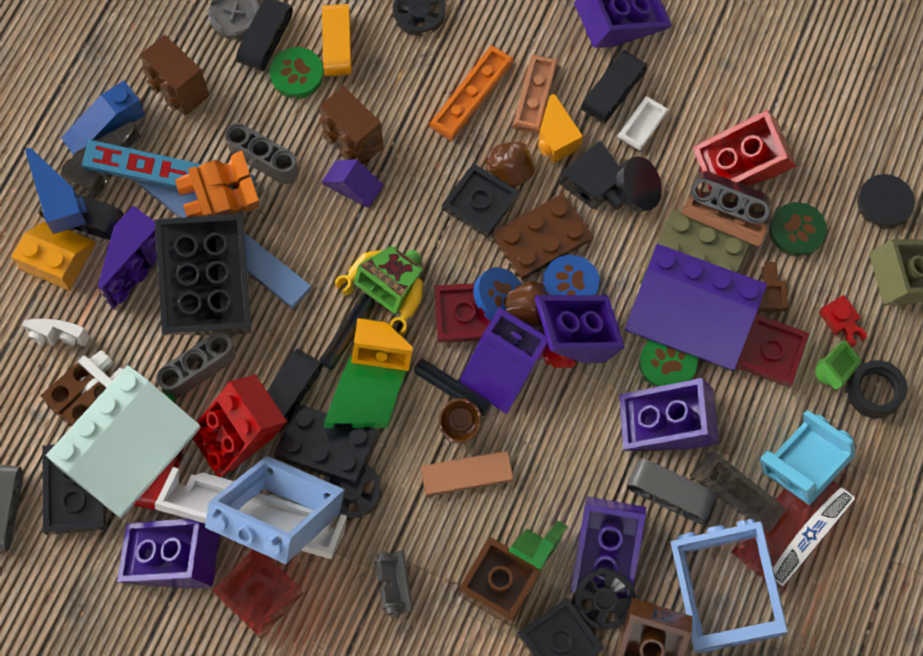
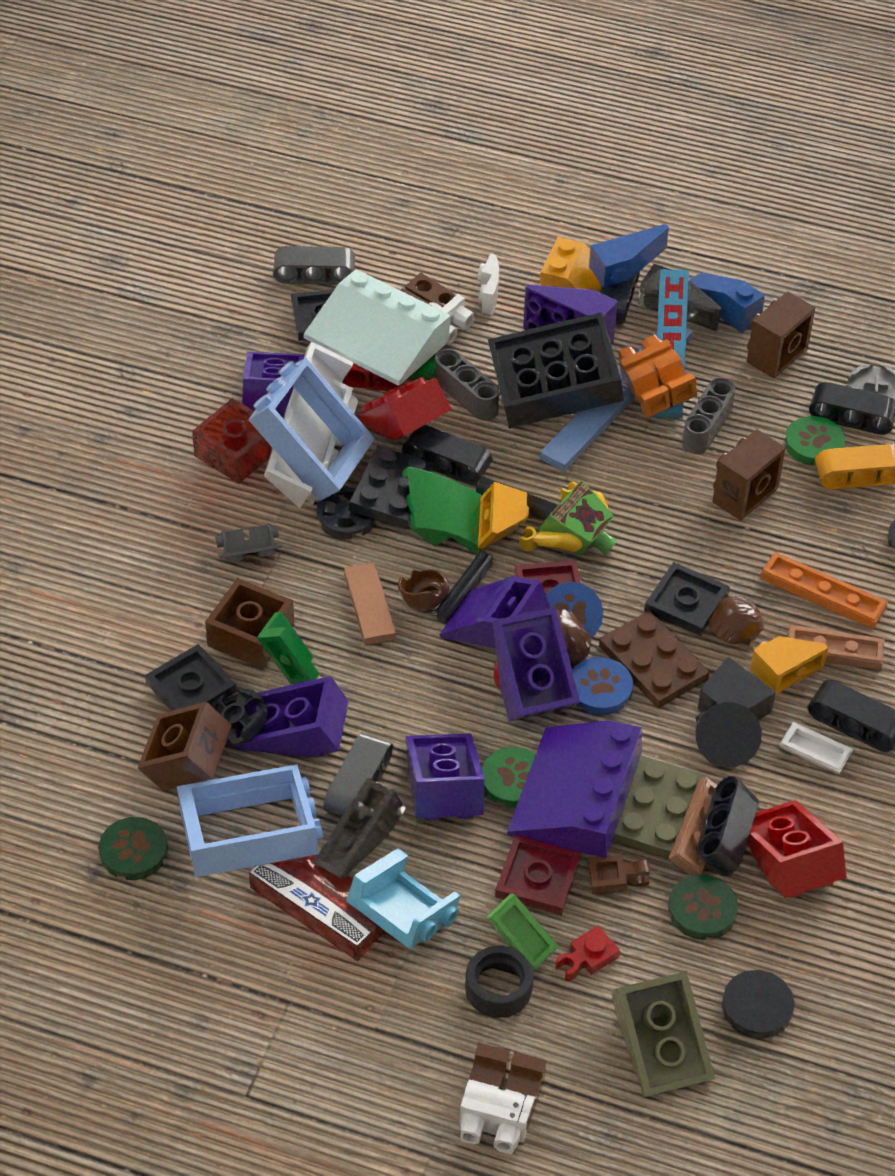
camera: 85 degrees right, 20 degrees down
dark purple slope [322,160,383,208] -> none

